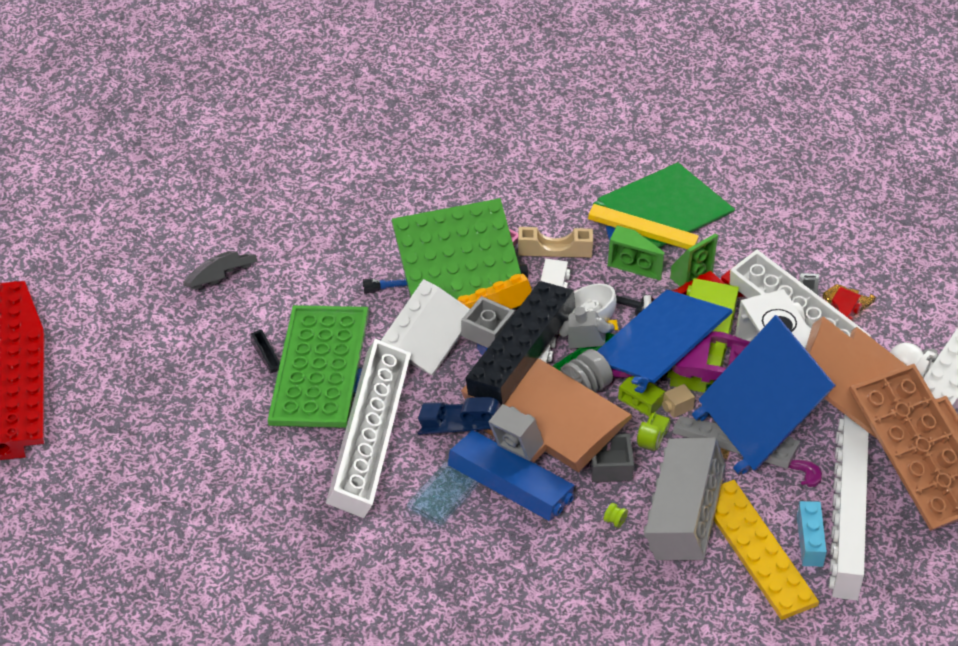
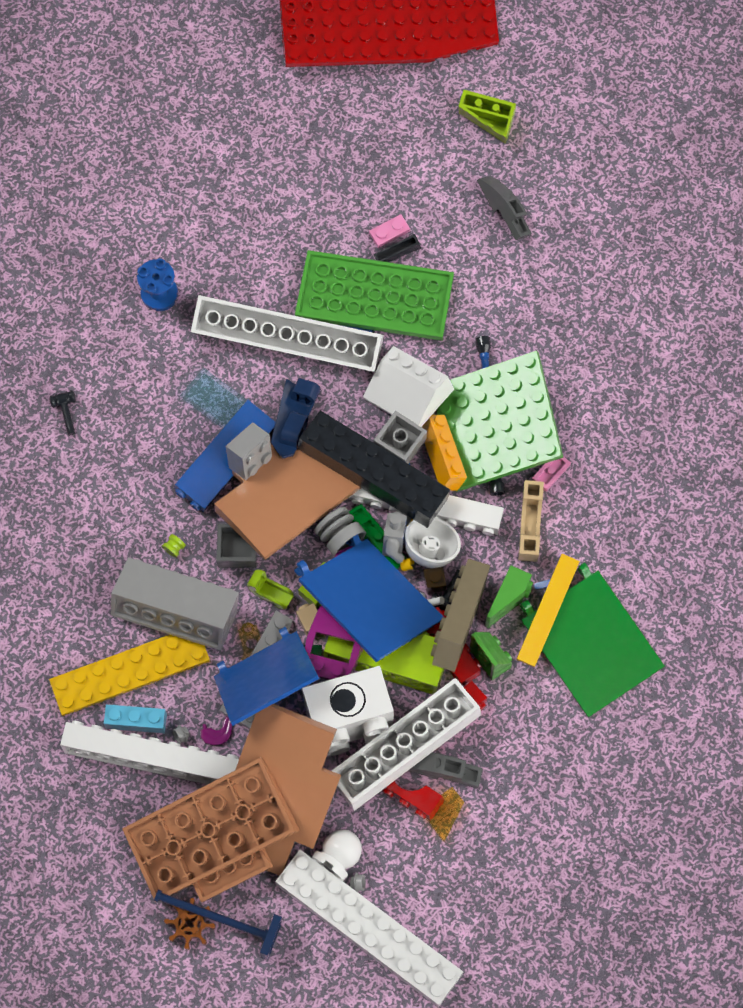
camera: 95 degrees right, 25 degrees up
none -> black piece [49,390,76,436]
none -> blue piece [137,258,178,311]
none -> light grey plate [173,725,190,744]
none -> bright pink plate [369,214,410,248]
none -> dark brown brick [423,567,446,594]
none -> dark tan brick [430,559,490,672]
none -> lime wedge [458,90,516,144]

